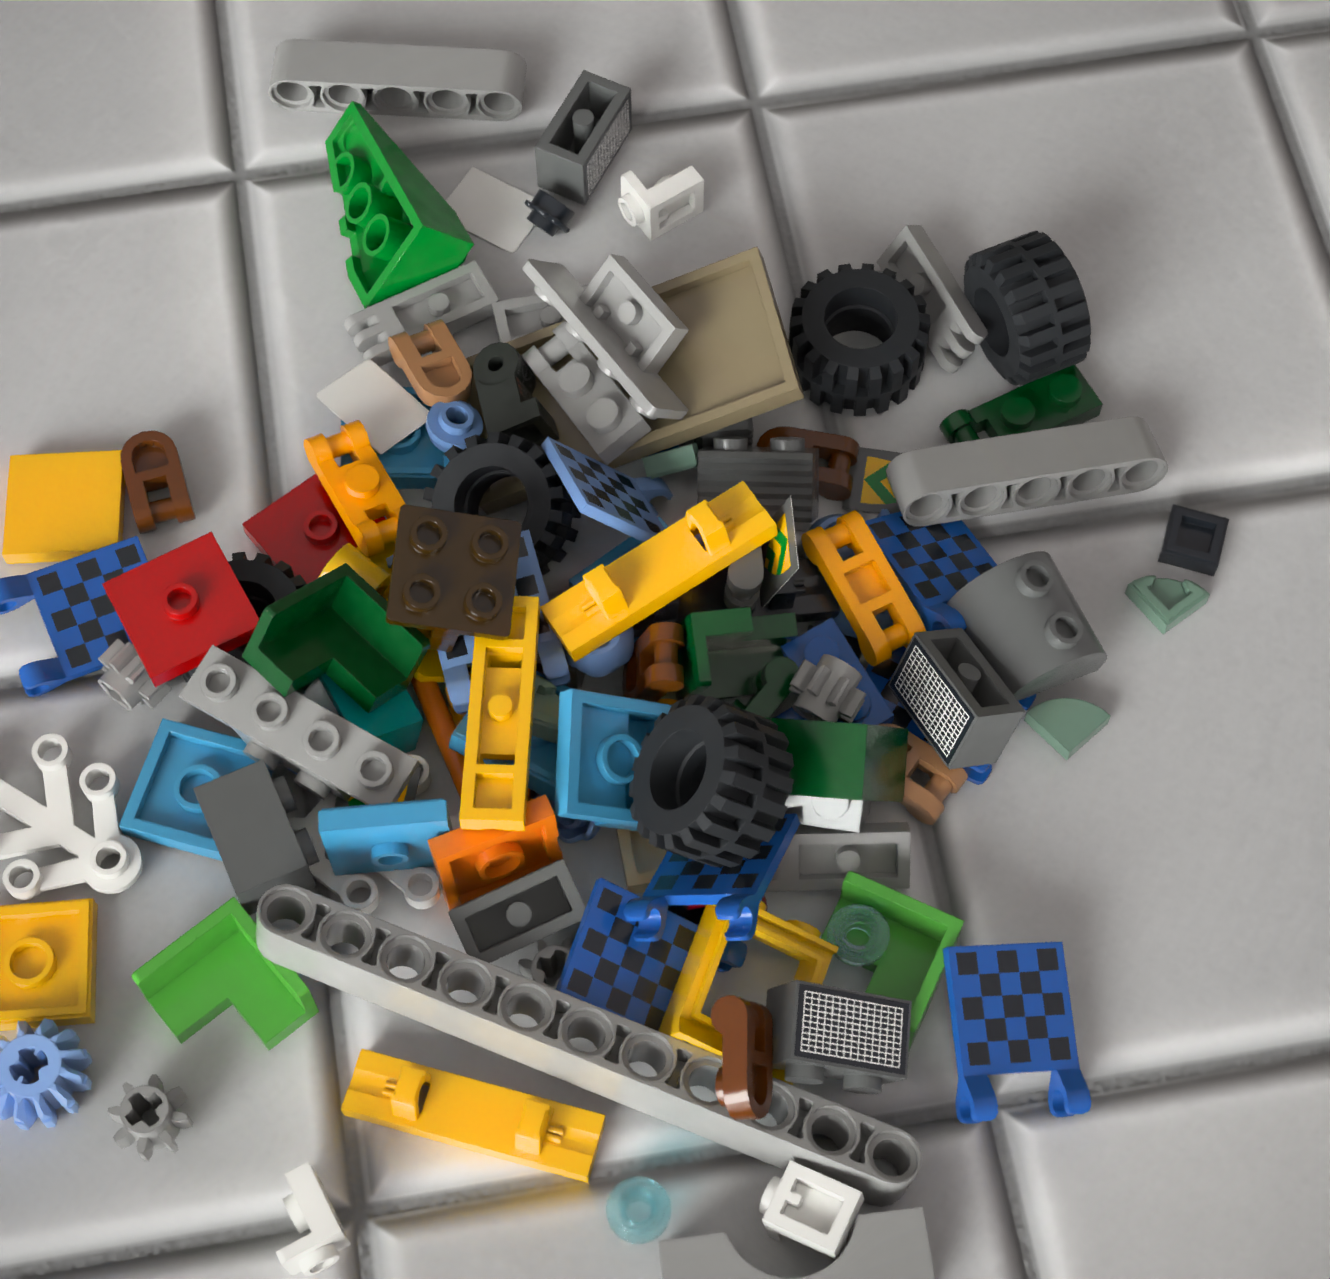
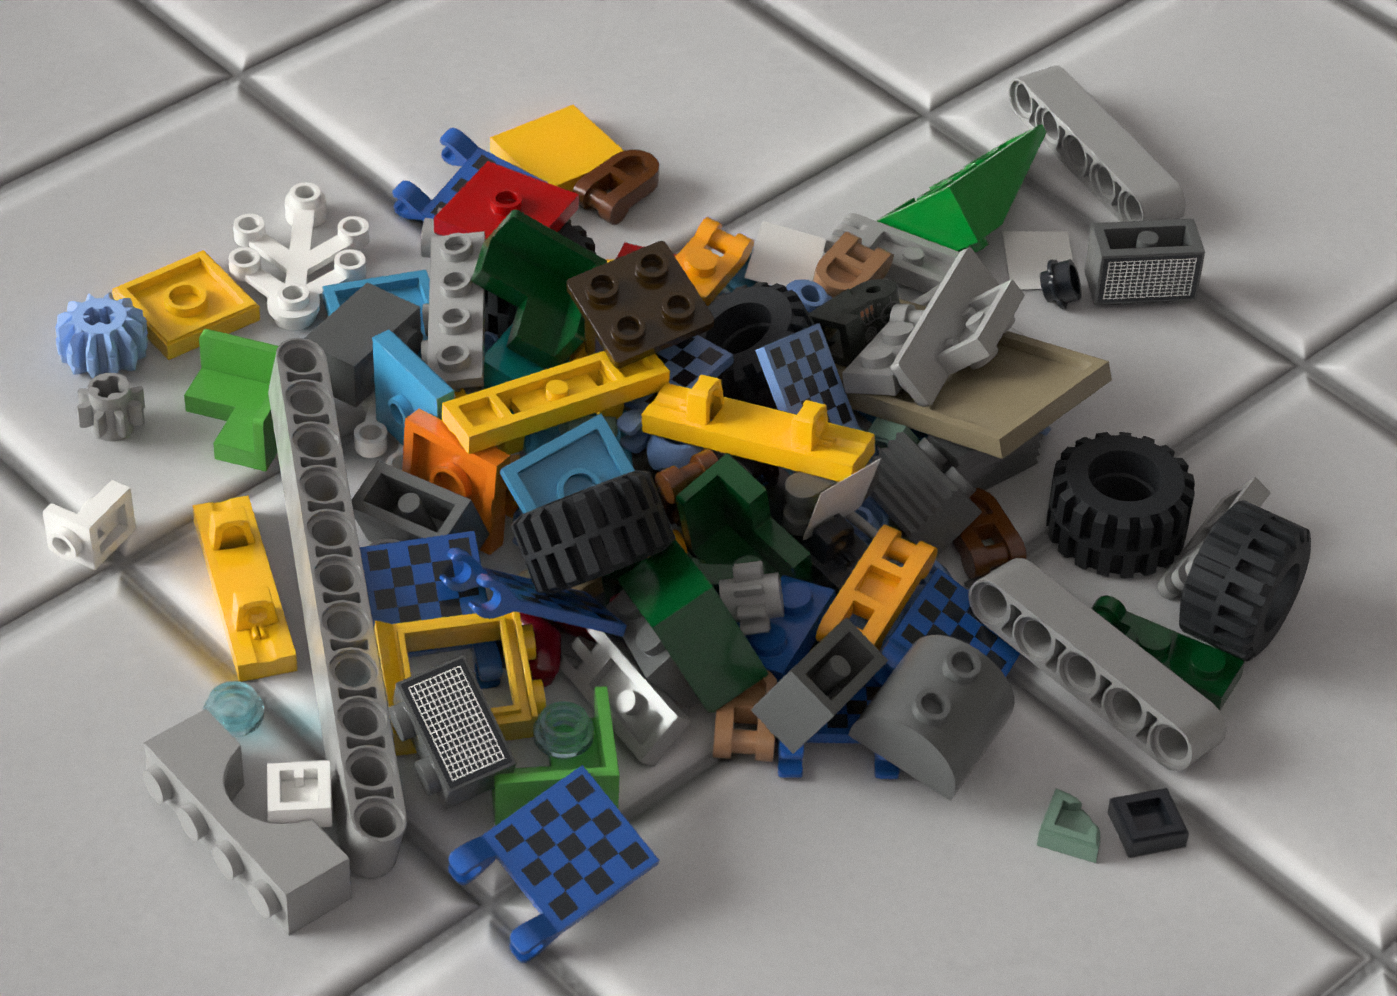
camera: 55 degrees right, 20 degrees down
white bracket [618,165,704,241] -> none
reddish brown plate [710,995,773,1120] -> none
sand green tile [1024,698,1111,760] -> none

